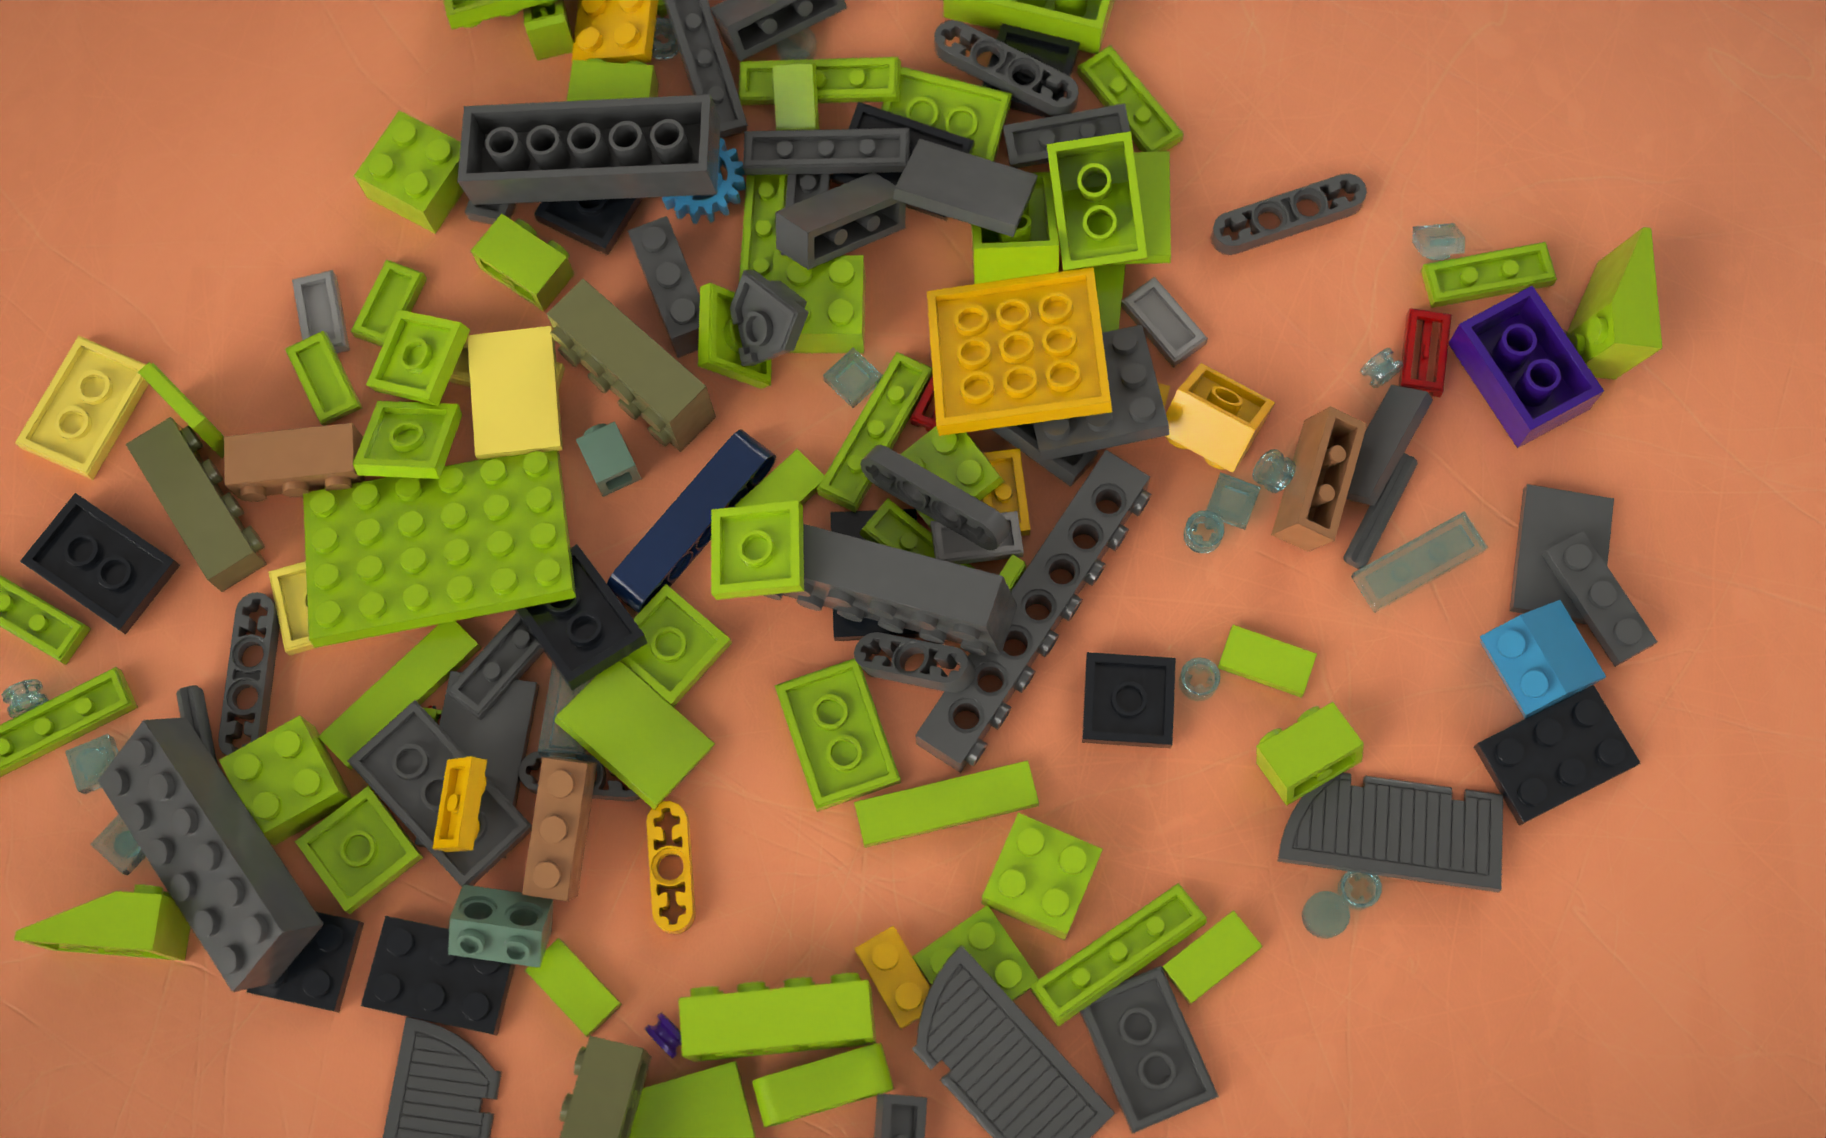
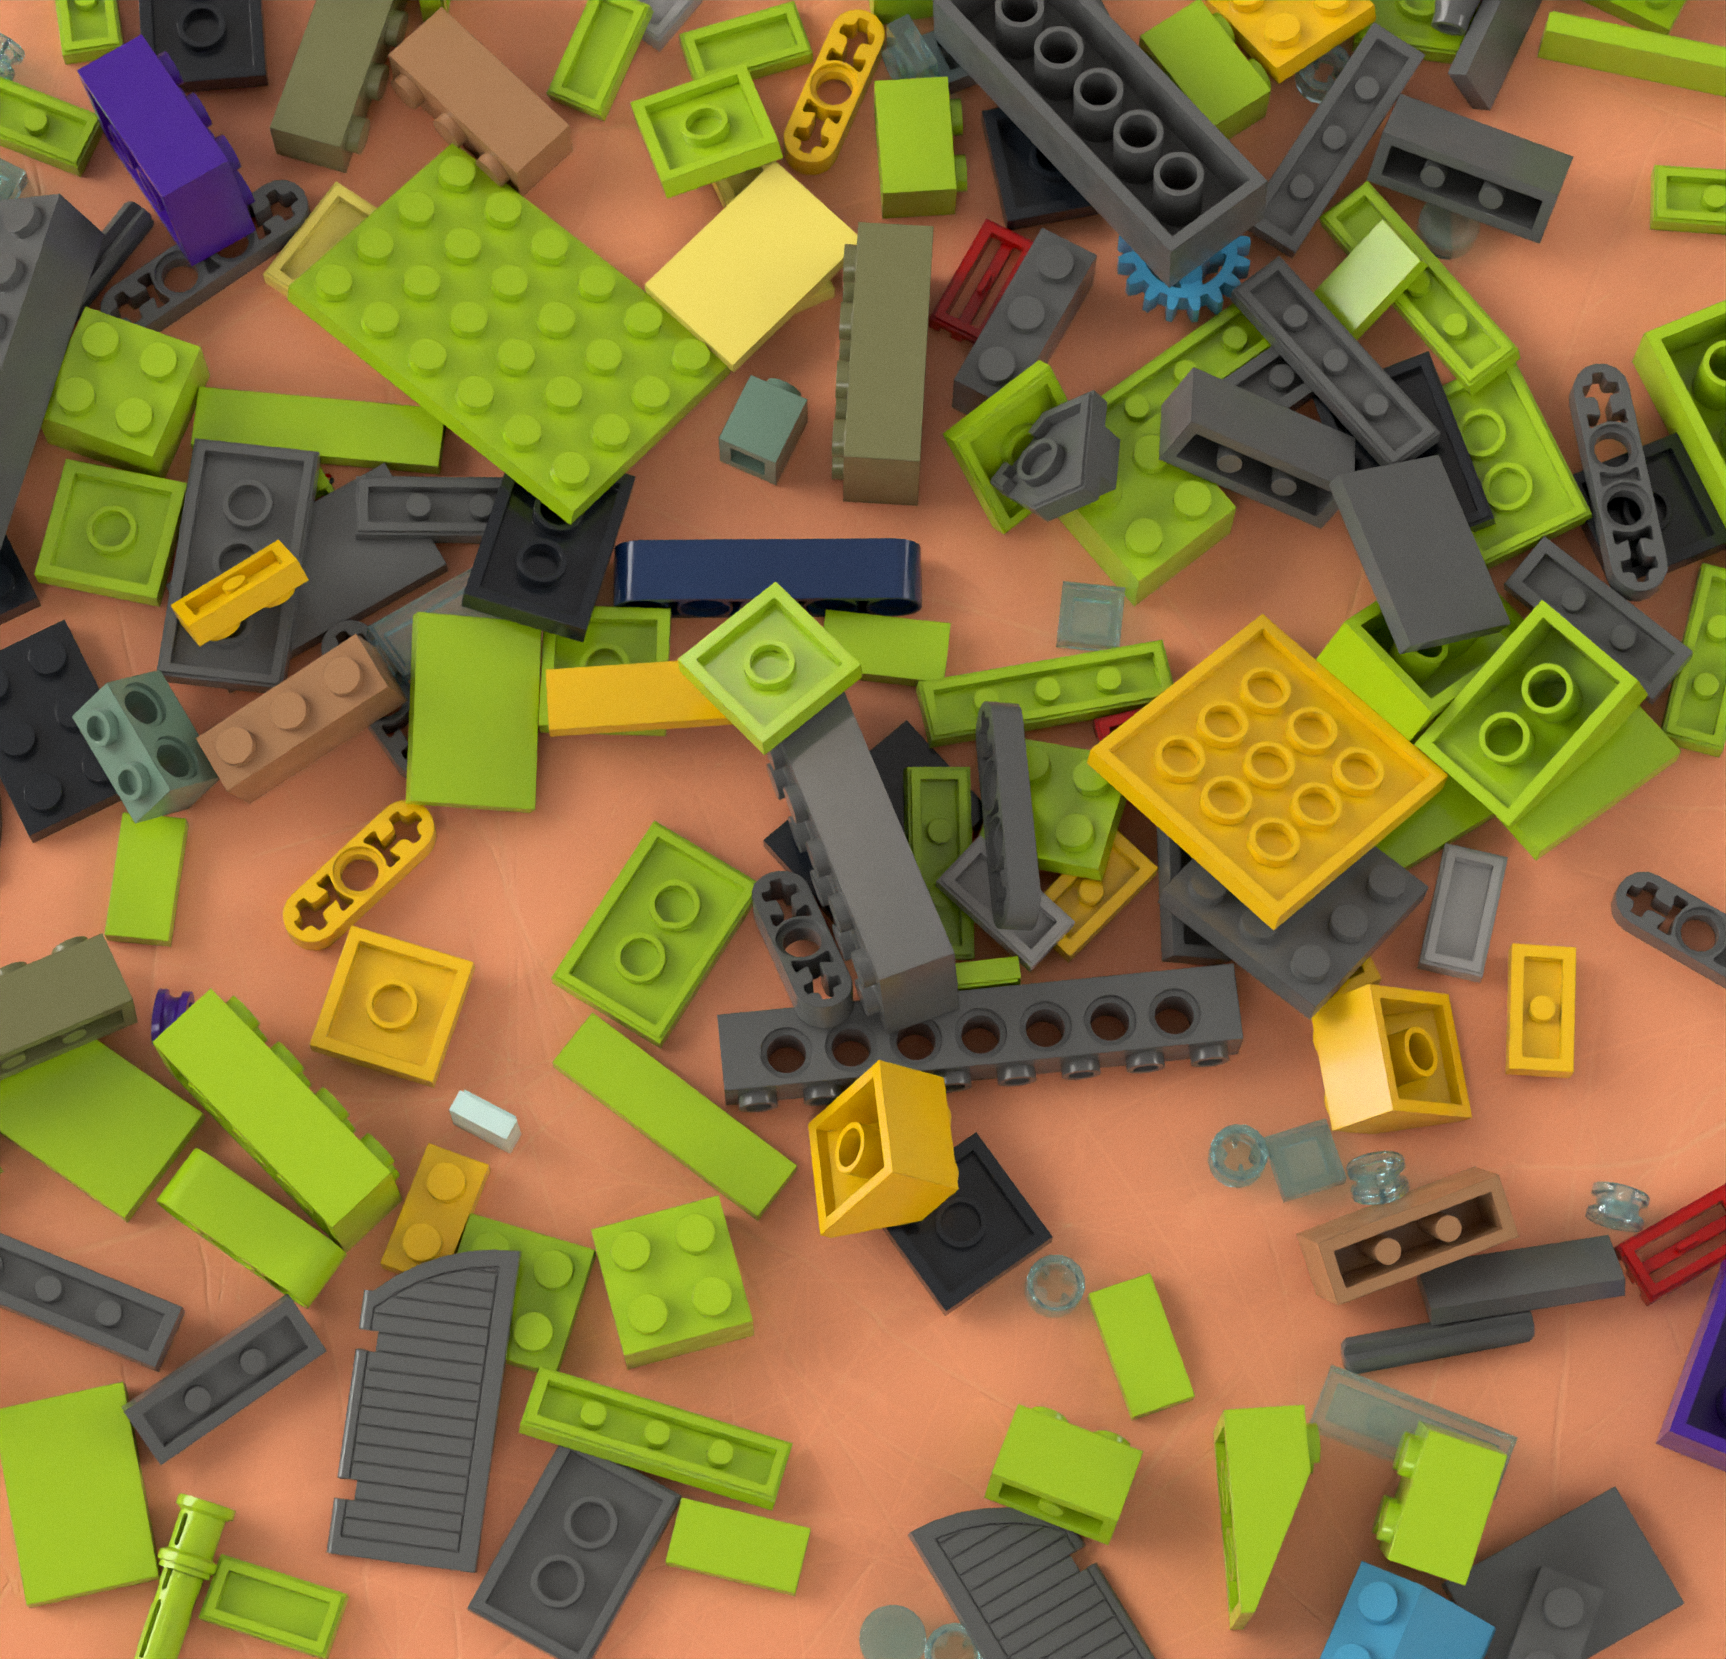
camera: 45 degrees right, 0 degrees up
lime plate [353,401,462,479] -> none
none -> dark purple brick [77,34,256,266]
none -> yellow plate [309,925,475,1088]
none -> light aqua tile [449,1090,521,1154]
none -> yellow tile [545,661,733,737]
none -> yellow beam [784,9,885,175]
none -> yellow slope [808,1060,959,1238]
none -> clear light blue plate [882,14,938,80]
none -> red tile [929,218,1034,347]
none -> lime slope [1213,1405,1320,1630]
none -> lime brick [1372,1420,1508,1586]
none -> yellow plate [1505,943,1576,1078]

